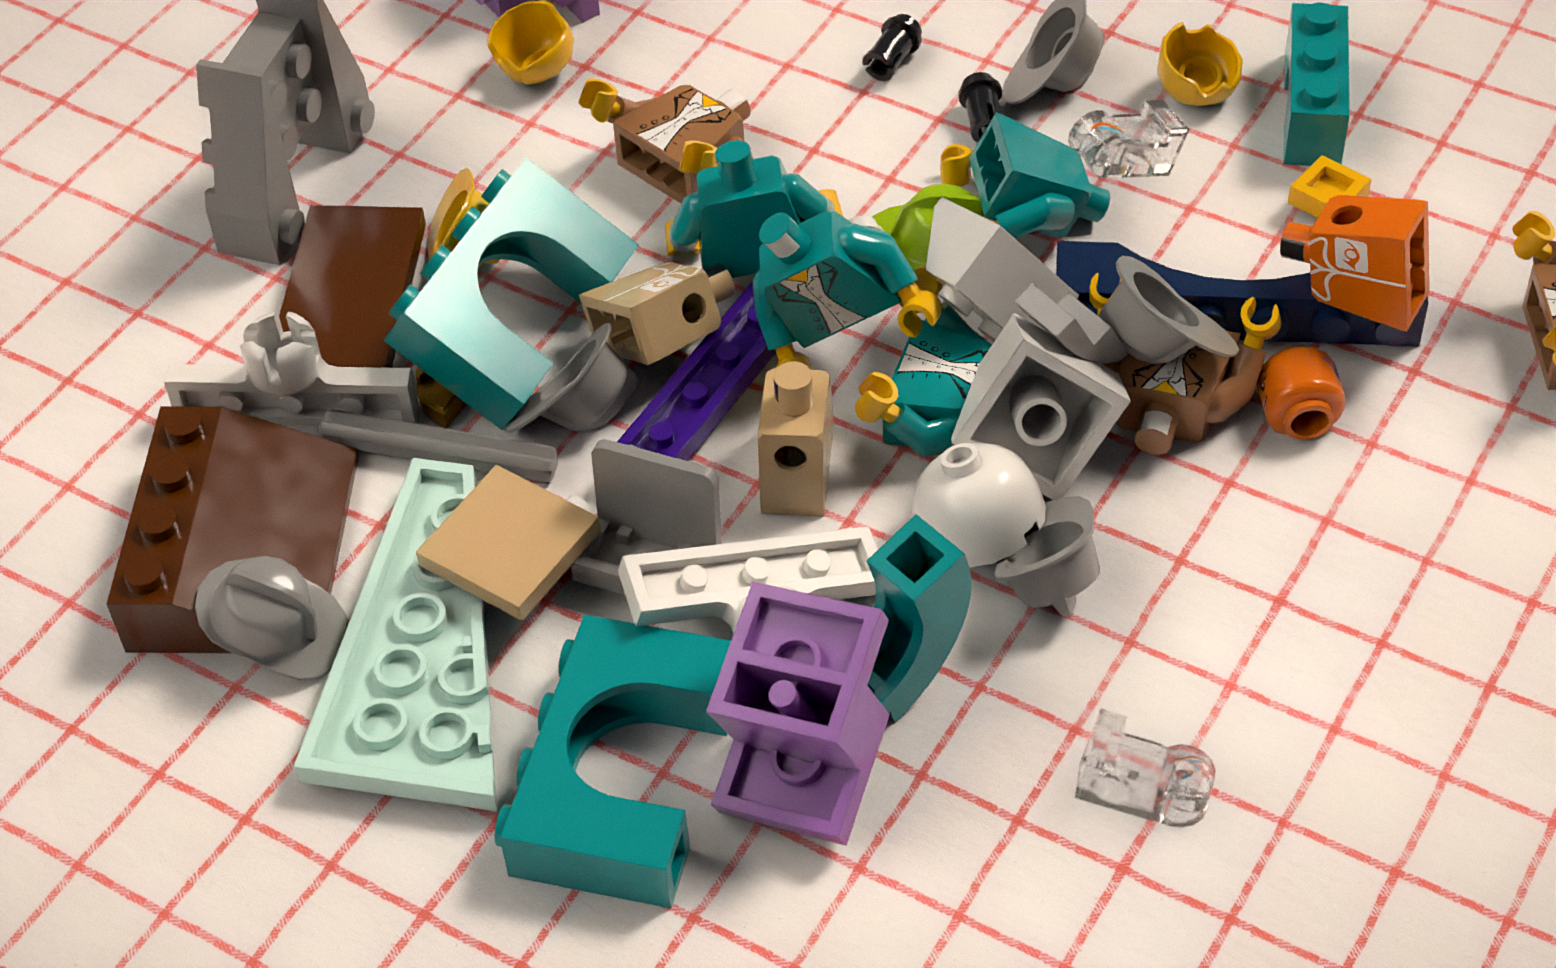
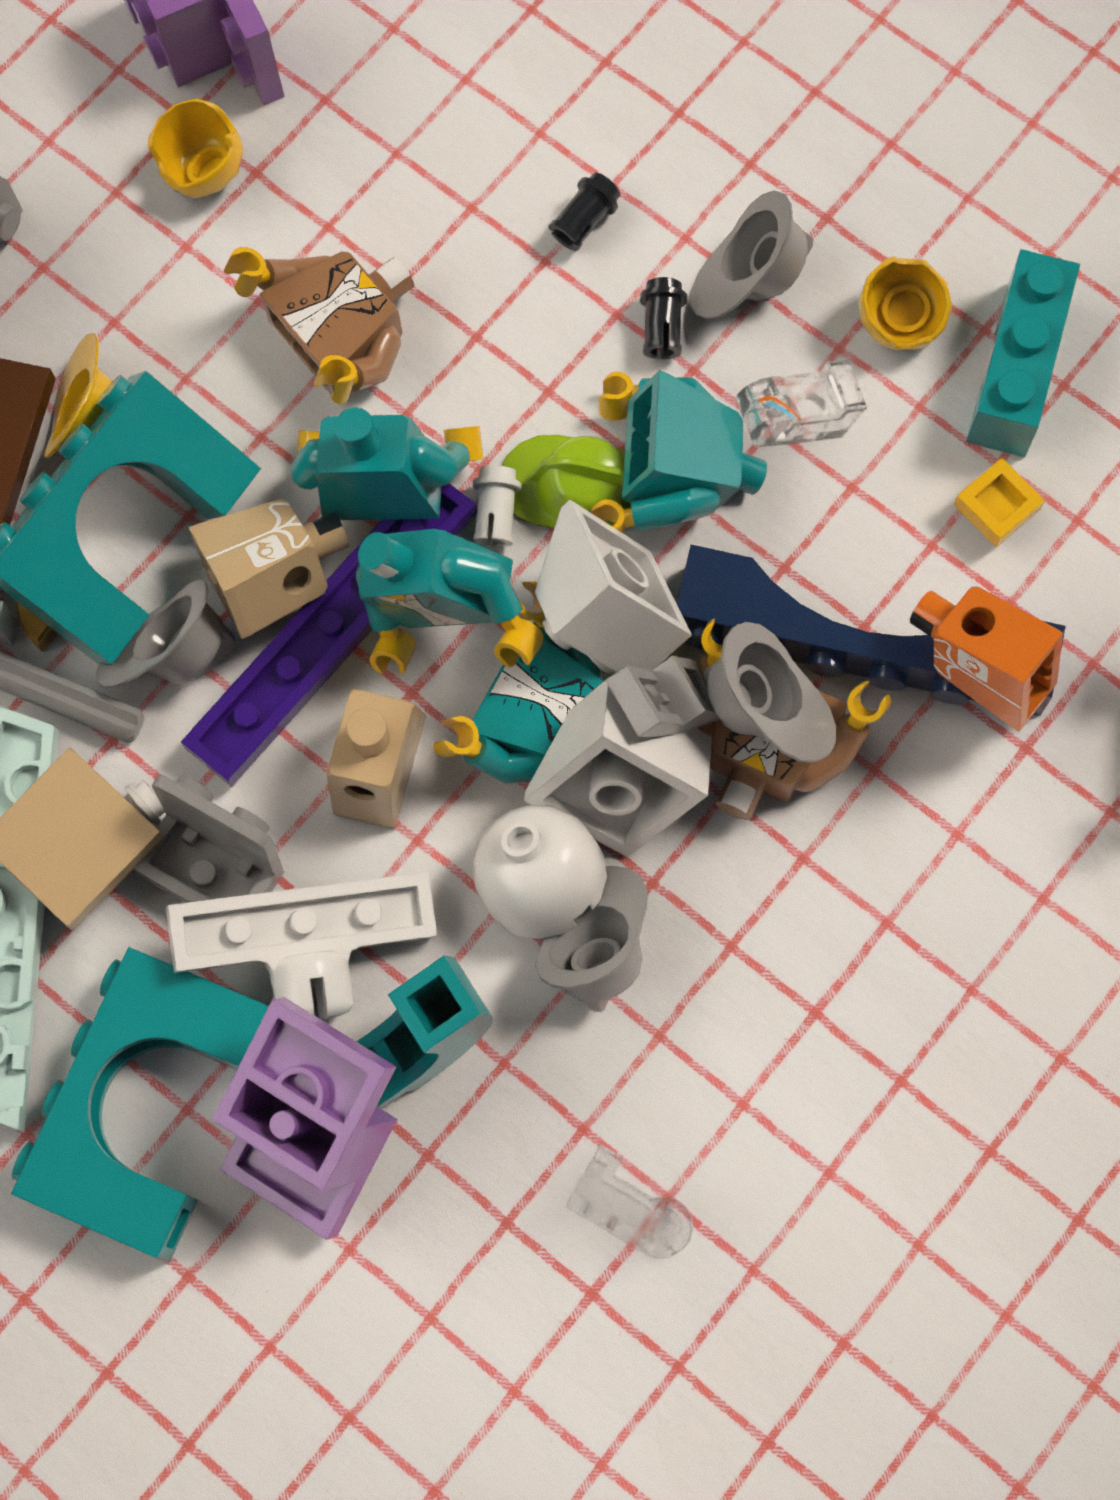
camera: 10 degrees right, 25 degrees up
orange head [1257,346,1345,440] -> none

